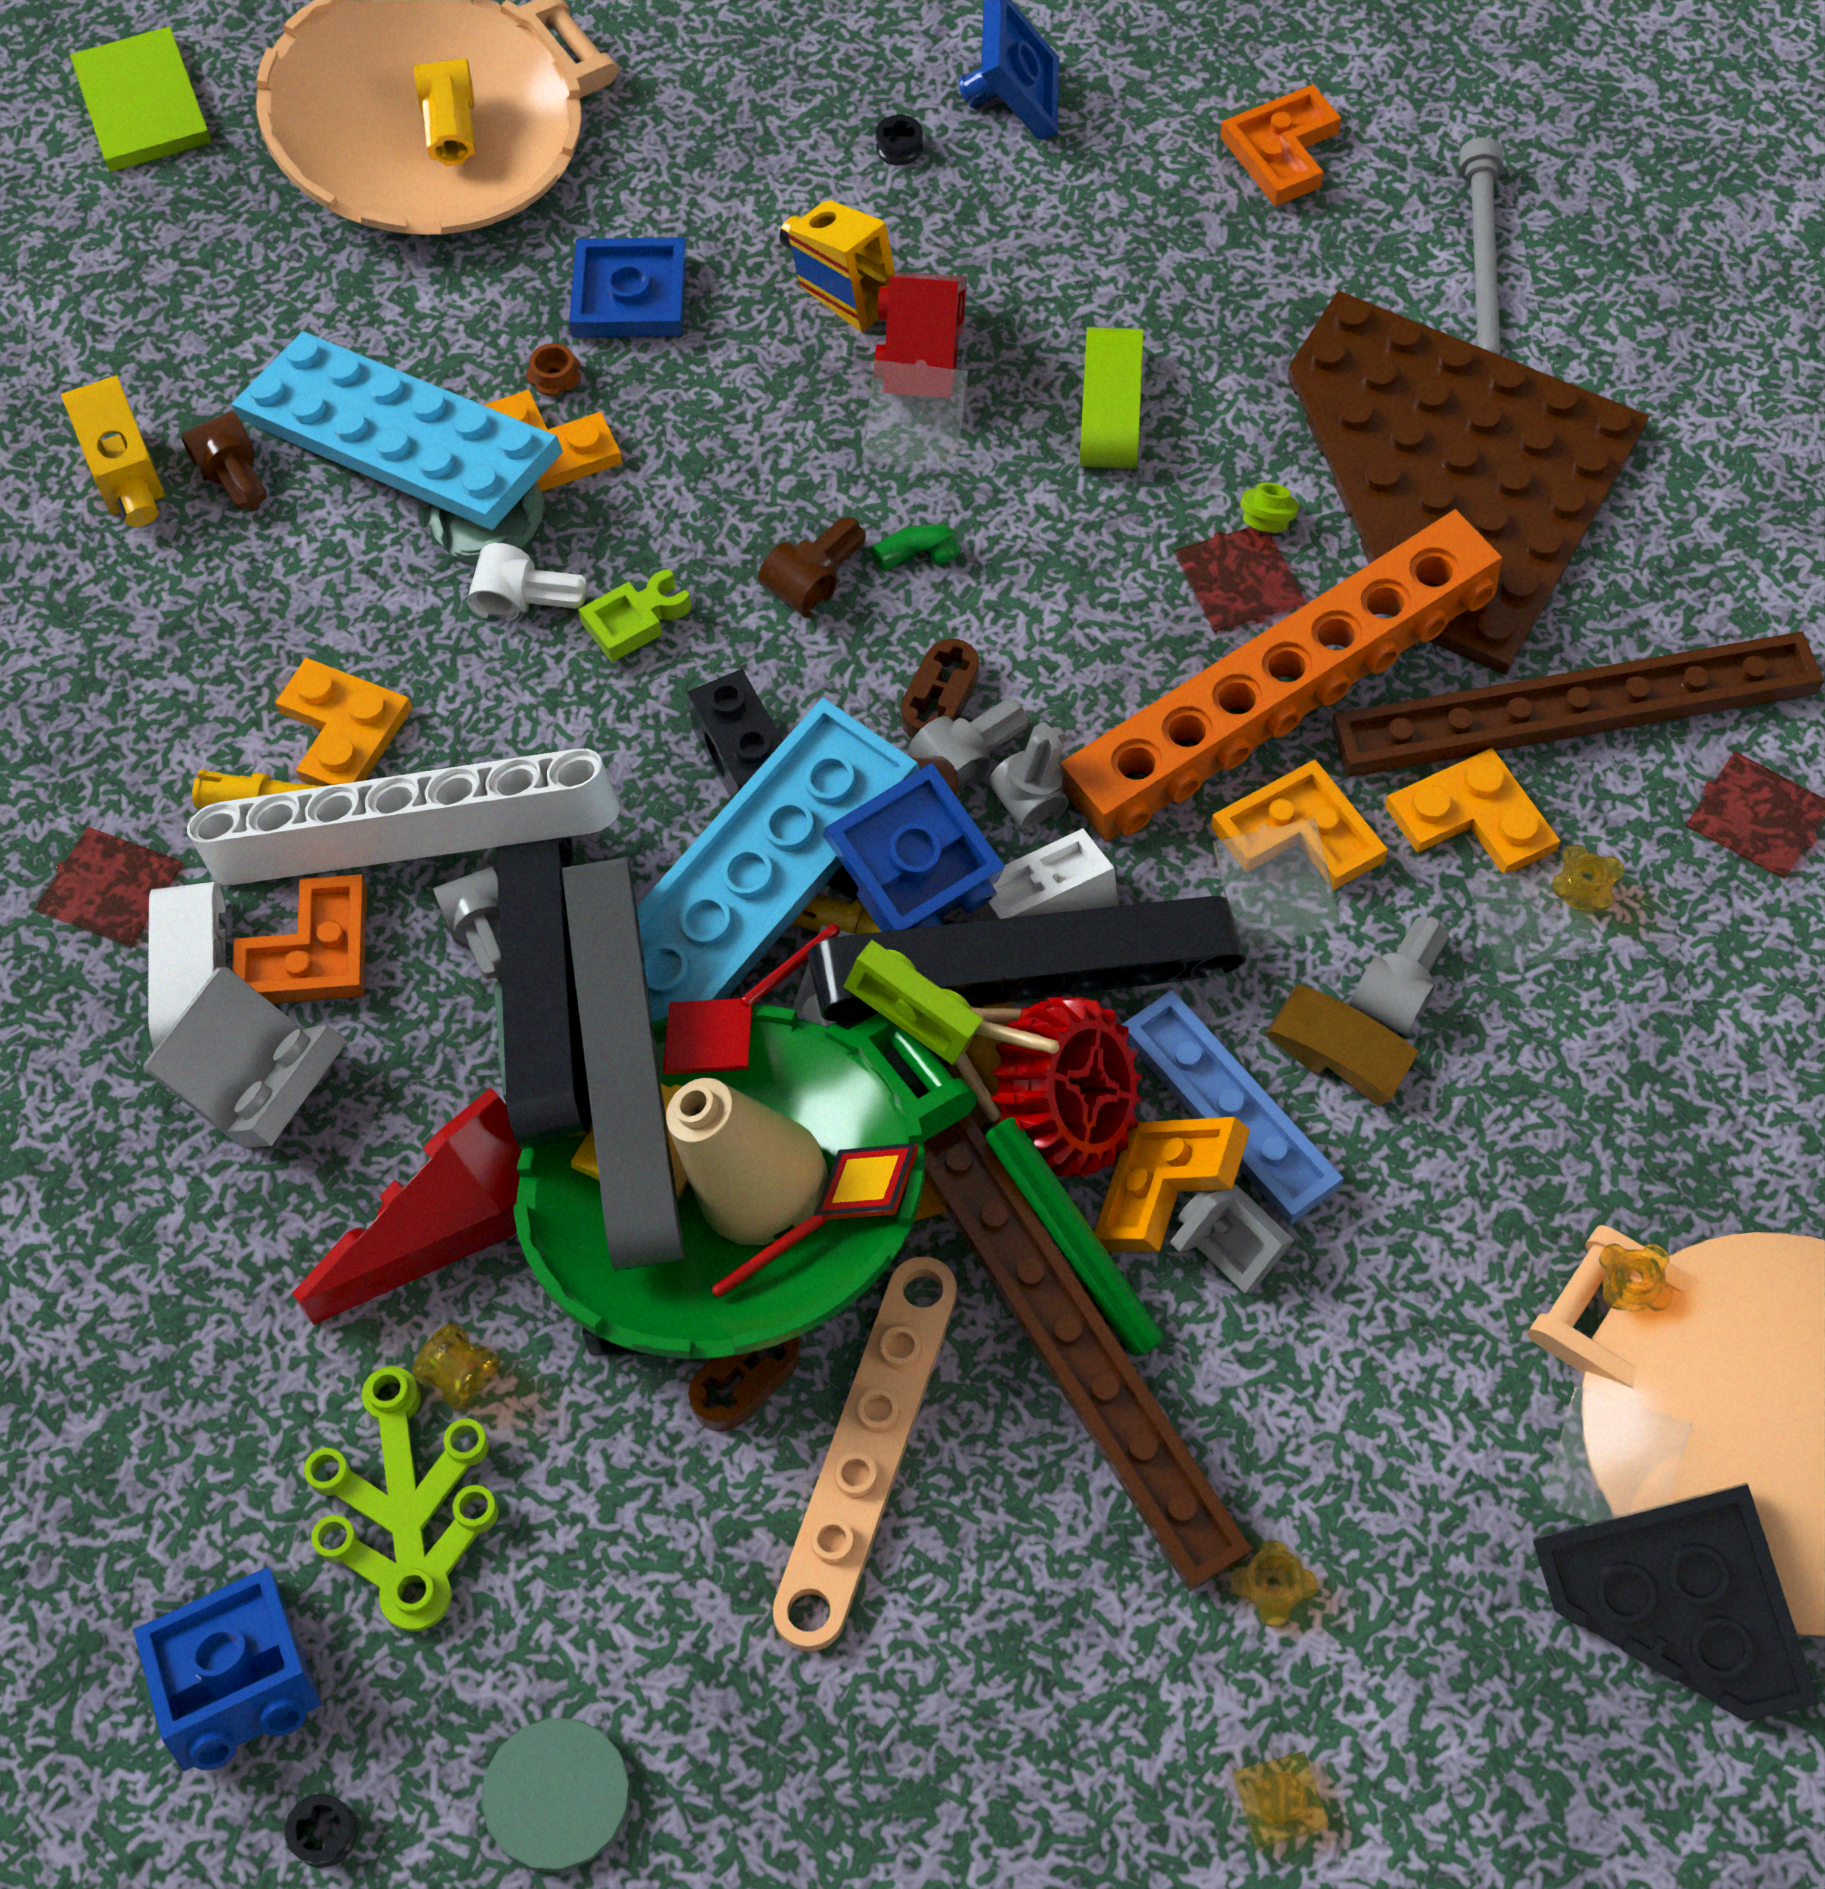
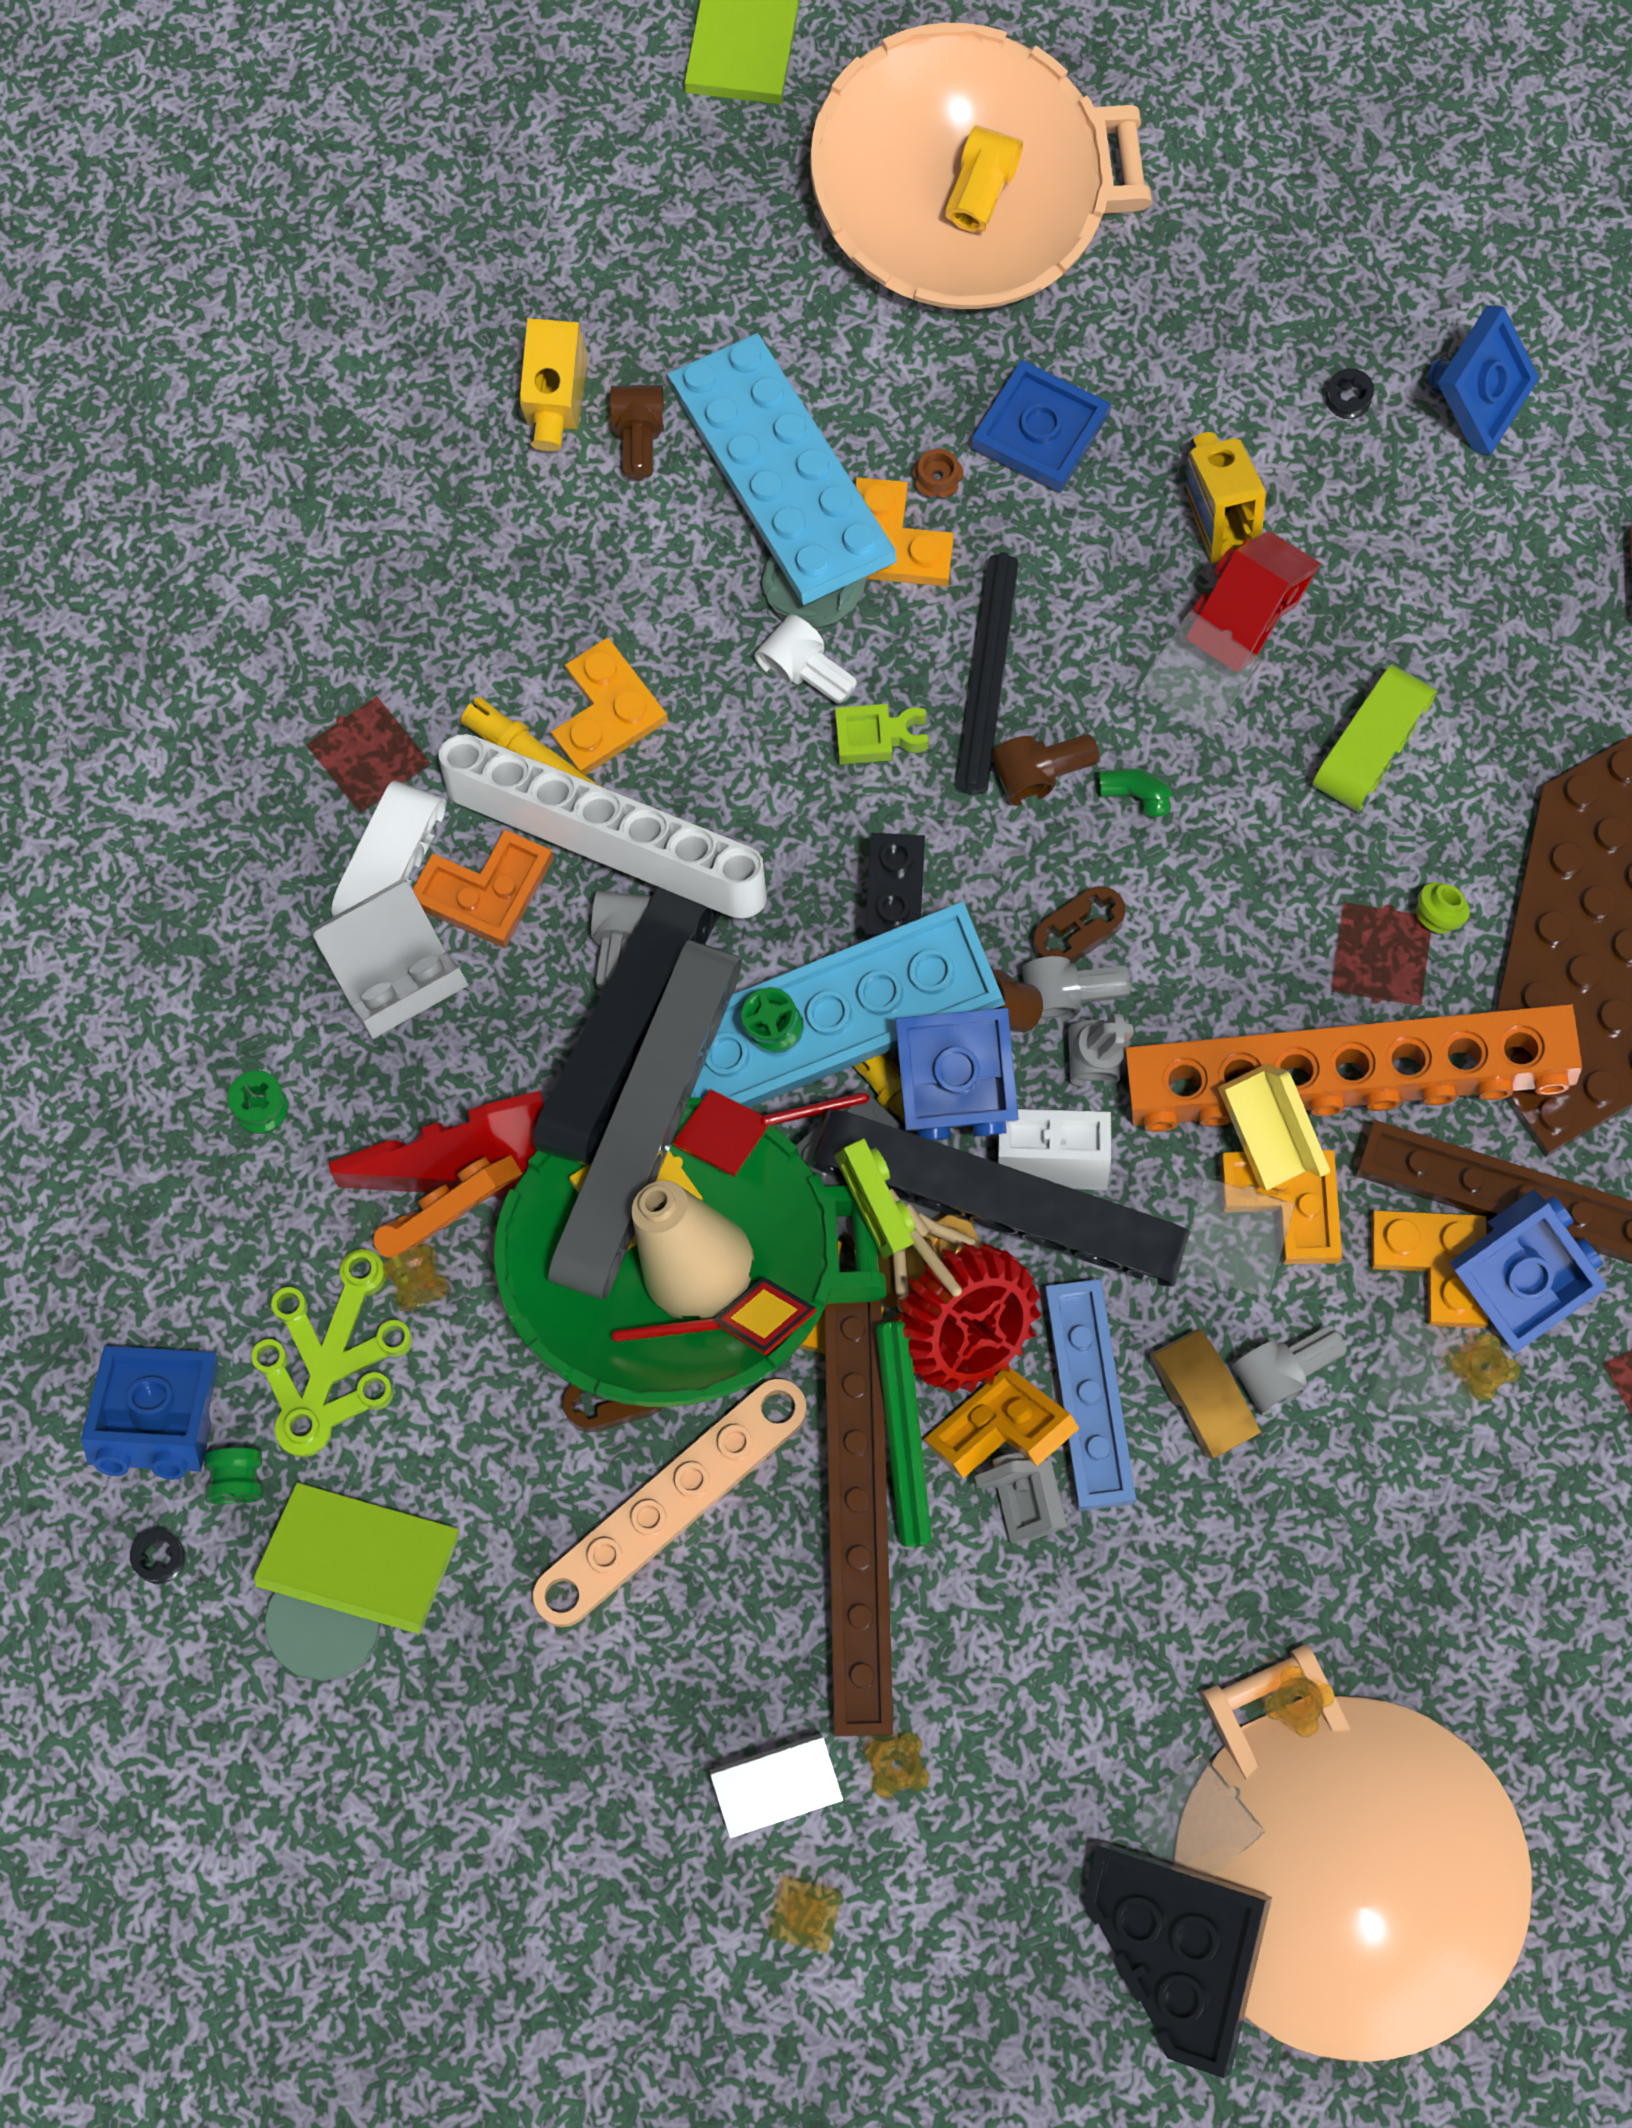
camera: 30 degrees right, 10 degrees up
none -> green wheel [204,1448,263,1505]
none -> green wheel [227,1070,289,1134]
none -> lime tile [254,1483,459,1635]
none -> orange plate [373,1155,523,1258]
none -> white hinge [710,1733,843,1838]
none -> green wheel [741,987,804,1054]
none -> black axle [957,552,1019,796]
none -> light yellow panel [1218,1063,1330,1190]
none -> plate [1448,1189,1608,1354]

